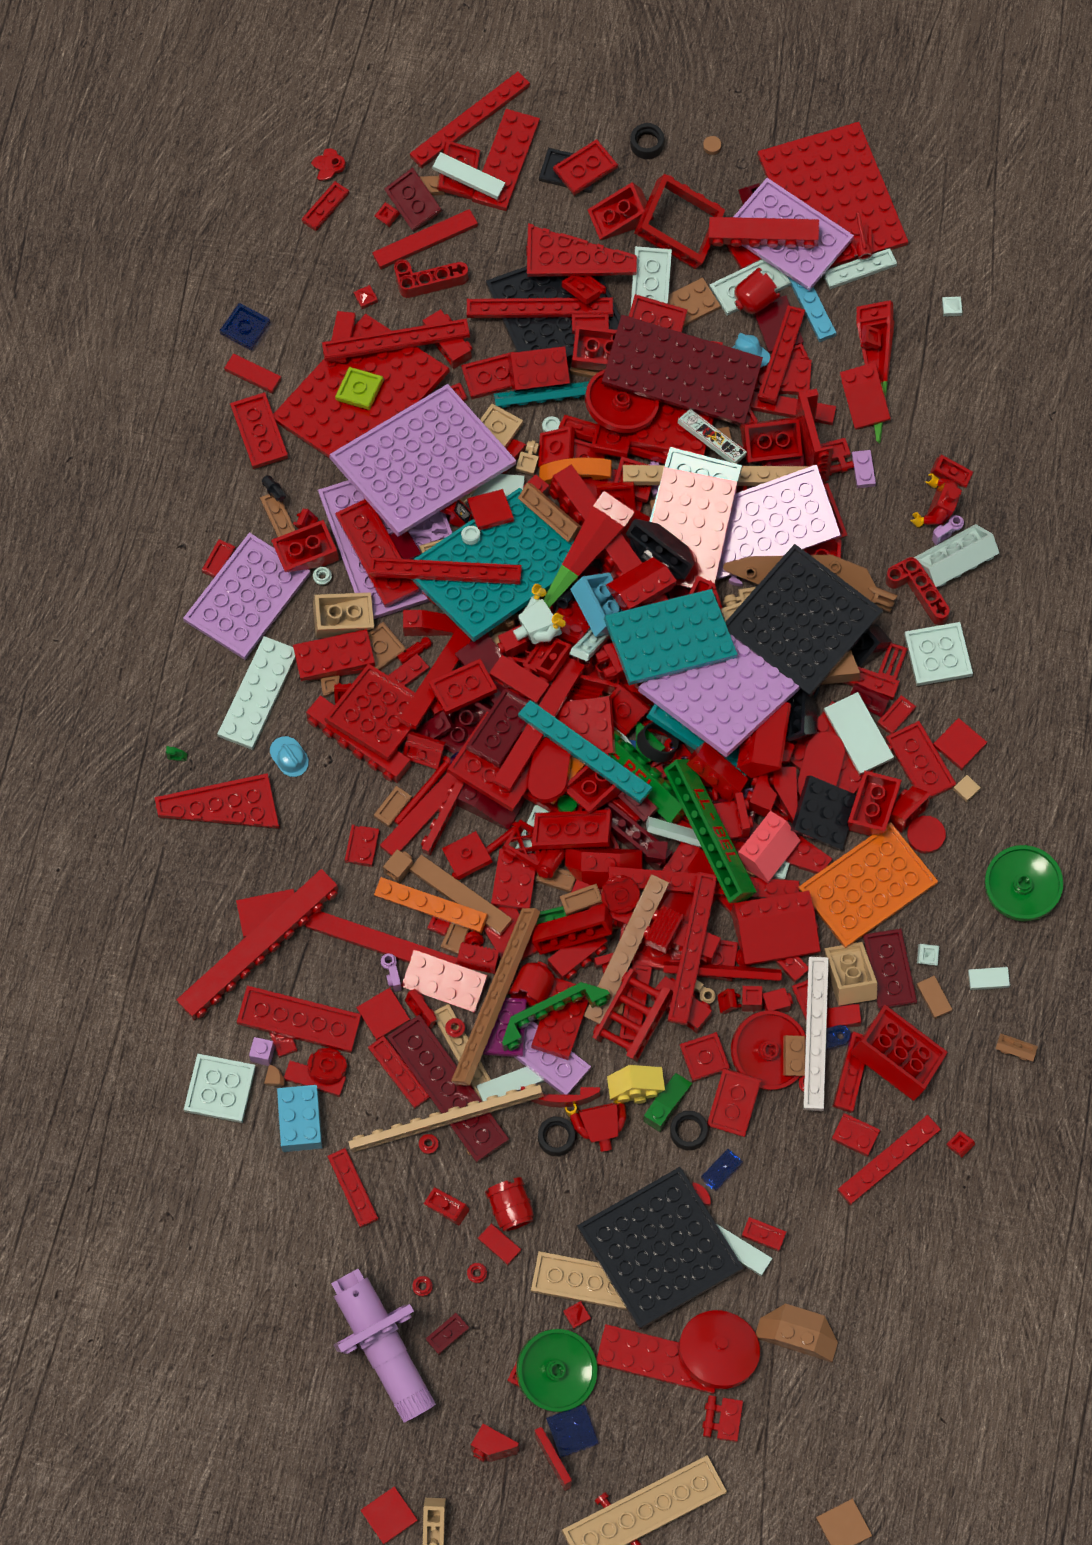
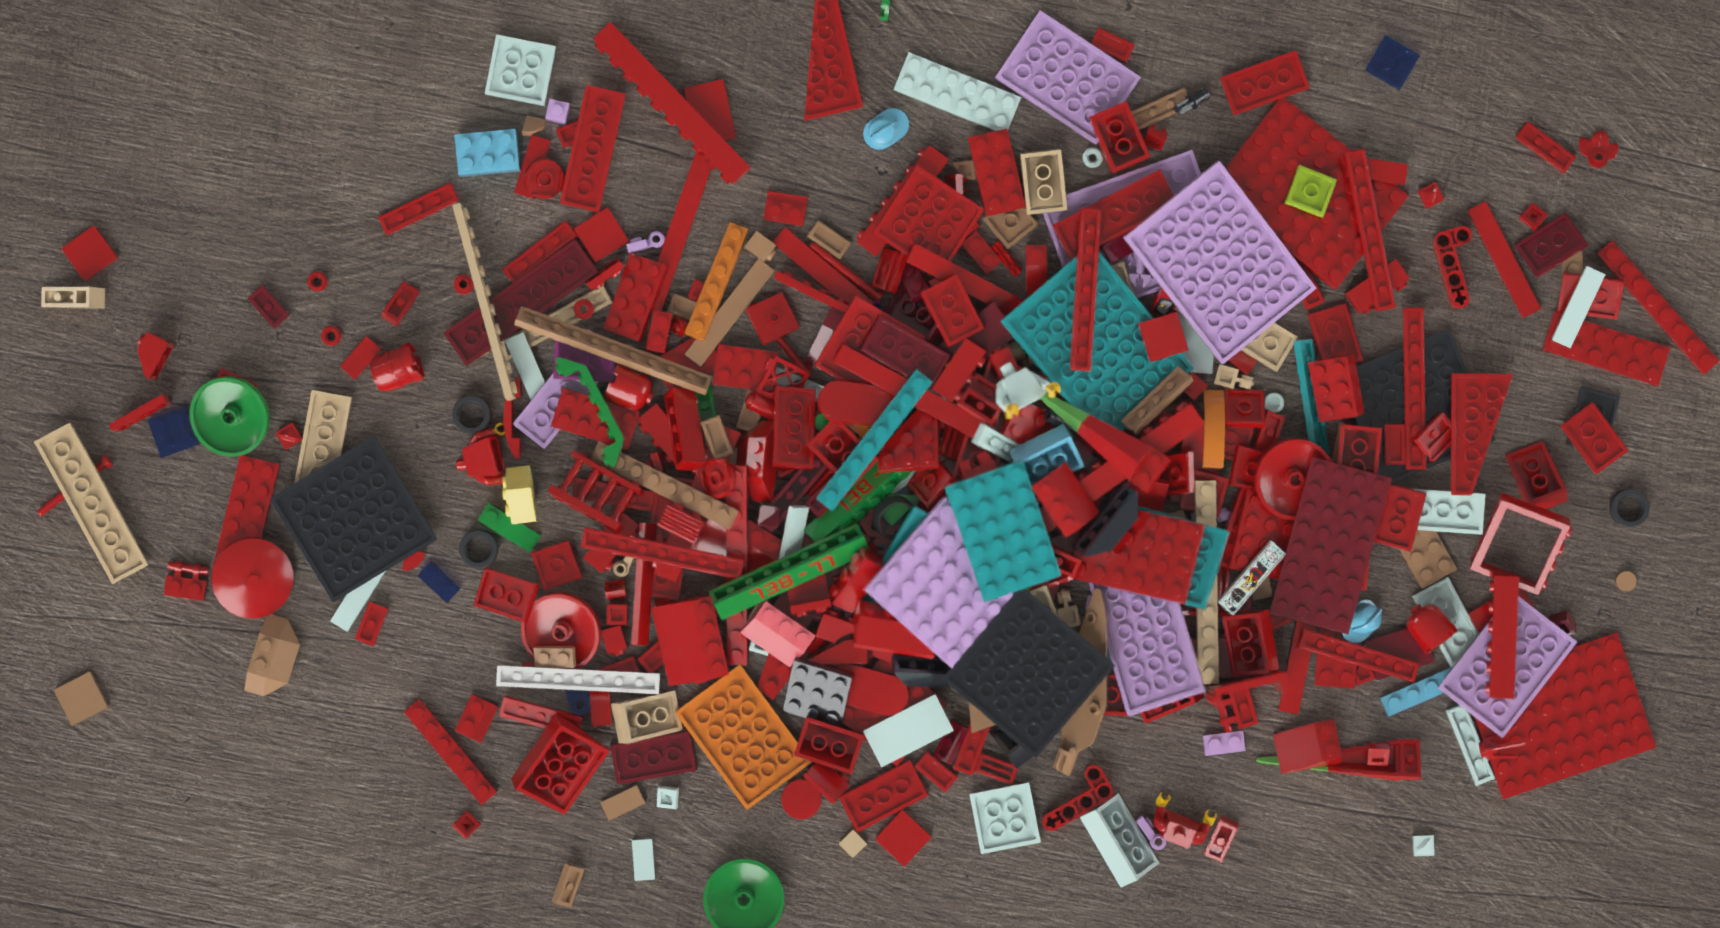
camera: 90 degrees right, 20 degrees up
red tile [224,353,281,394] -> none
lavender piece [331,1269,436,1422] -> none
light aqua tile [461,526,480,545] -> none

